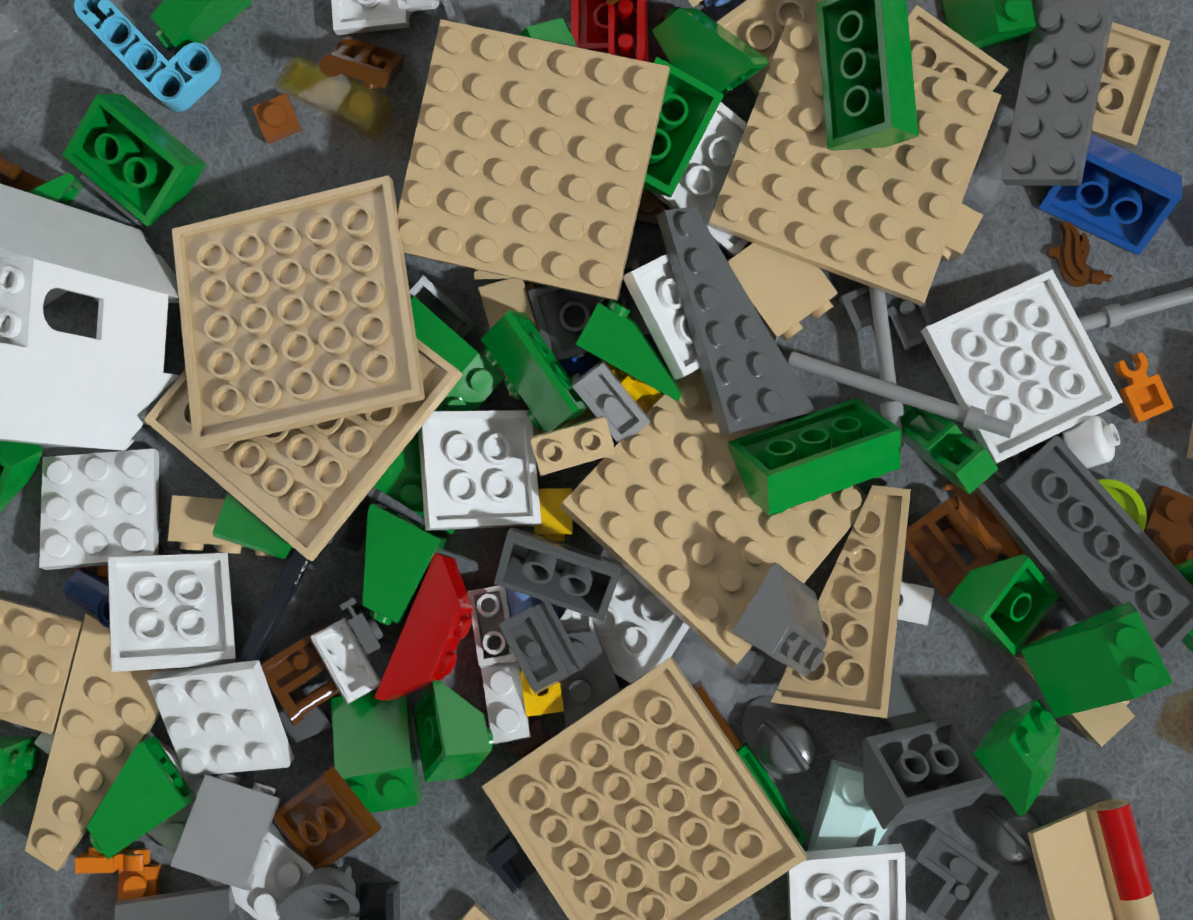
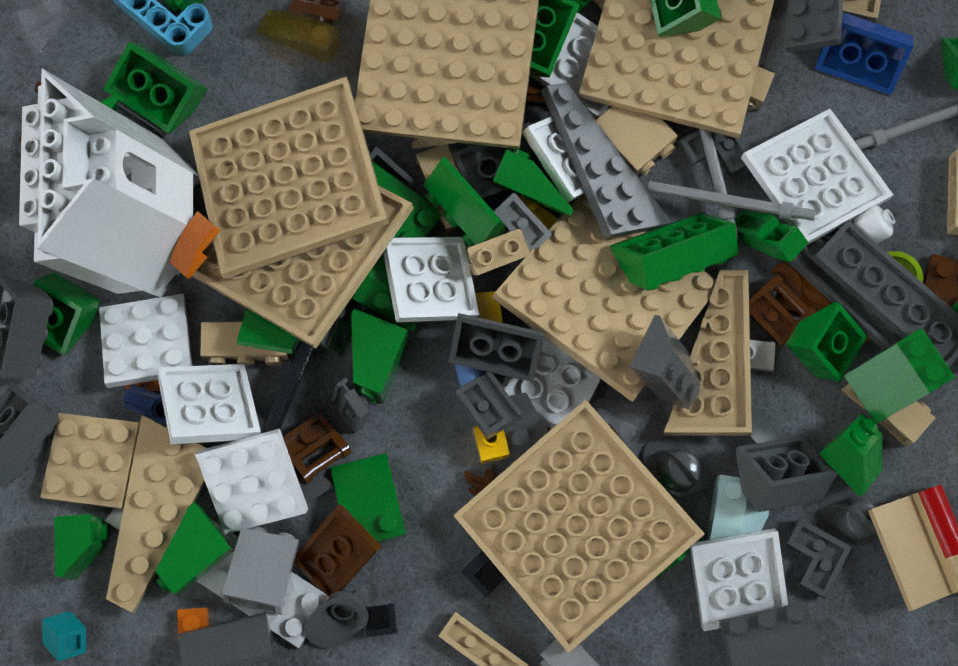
camera: 10 degrees left, 10 degrees down
orange plate [75,844,150,874] -> none
dark orange plate [252,93,303,144] -> none
white plate [310,618,381,704] -> none
red wedge [374,553,473,701] -> none
green slope [412,681,493,782] -> none
white slope [468,586,531,744] -> none
reddish brown piece [1047,221,1113,287] -> none
orange plate [1114,352,1174,423] -> none
none -> orange slope [170,211,221,279]

